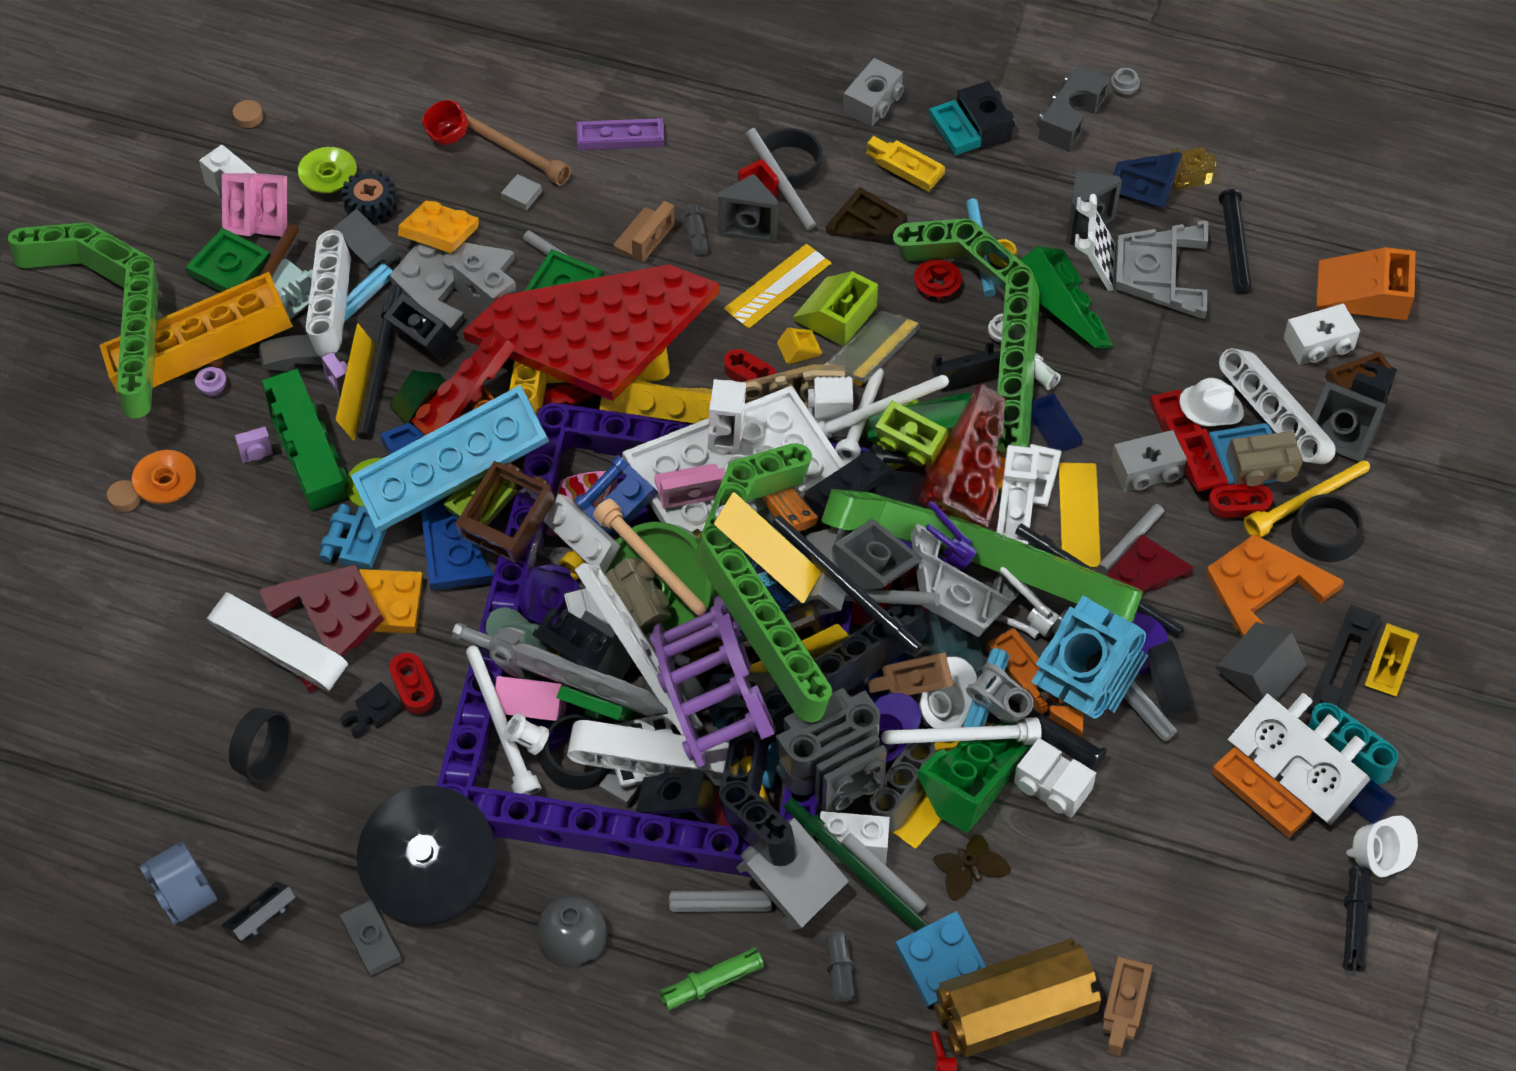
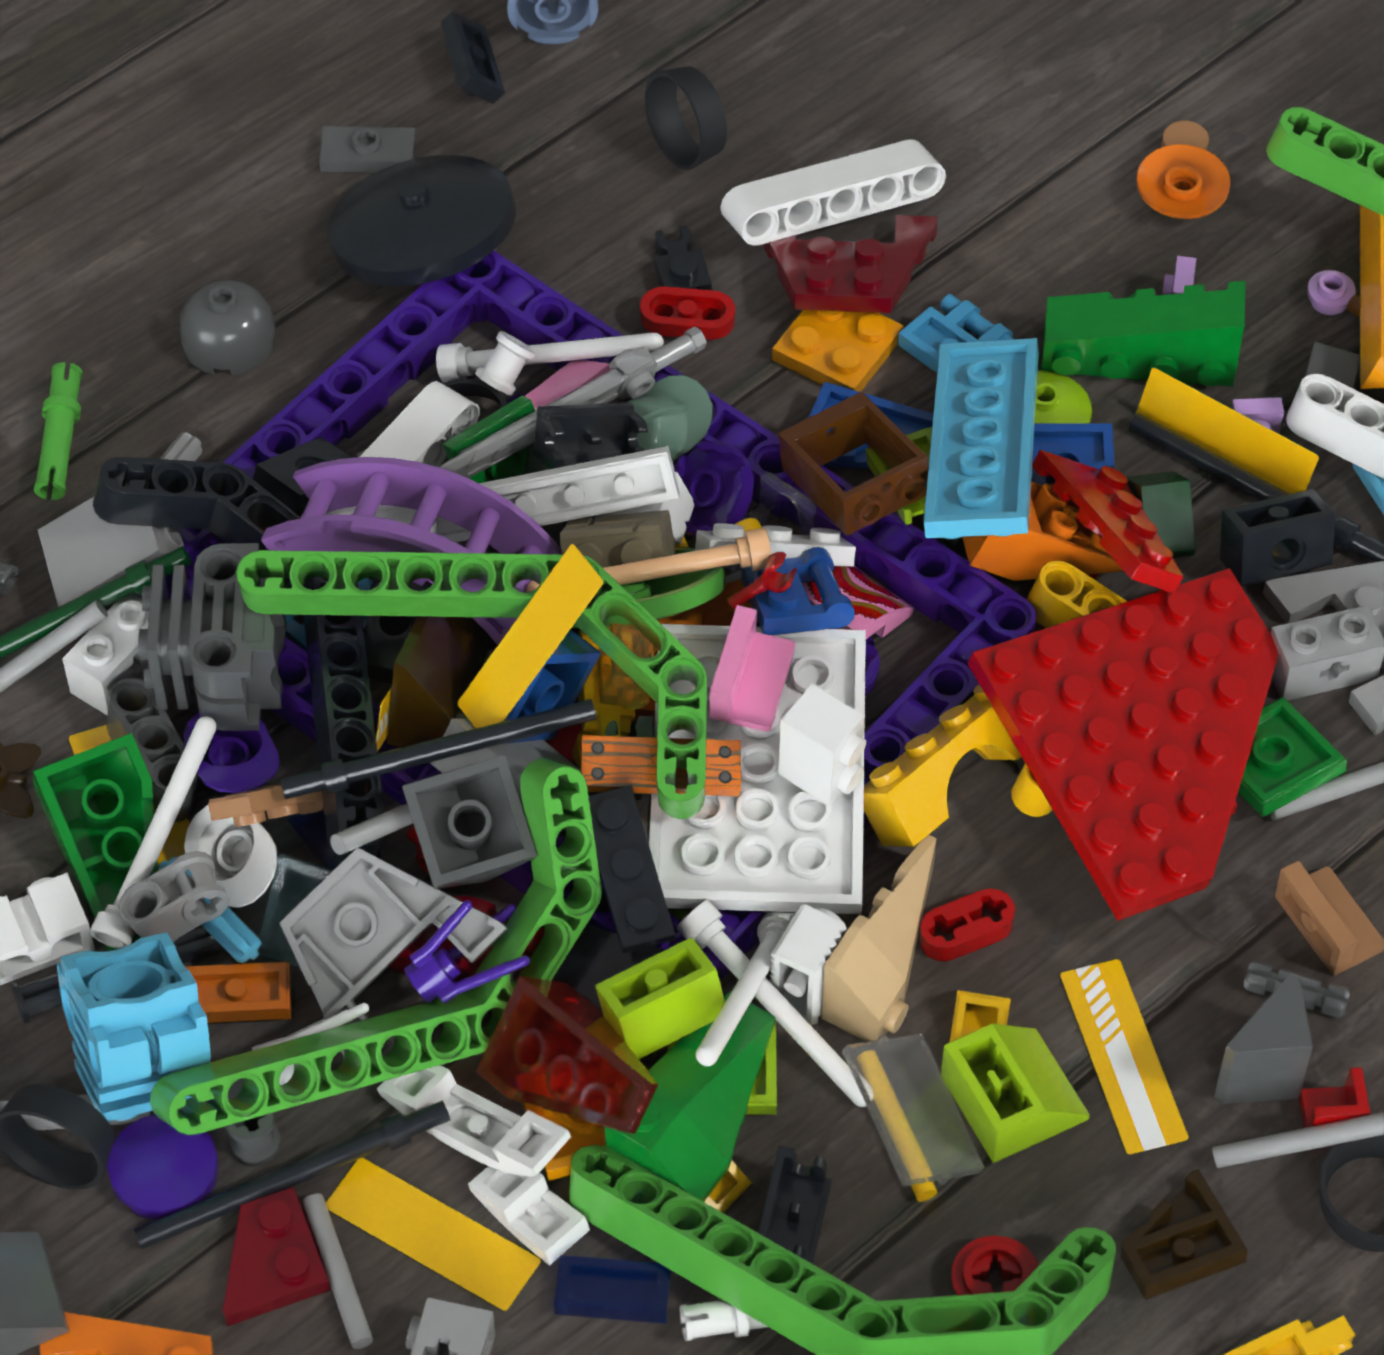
camera: 120 degrees right, 0 degrees up
none -> red hand [727,552,797,609]

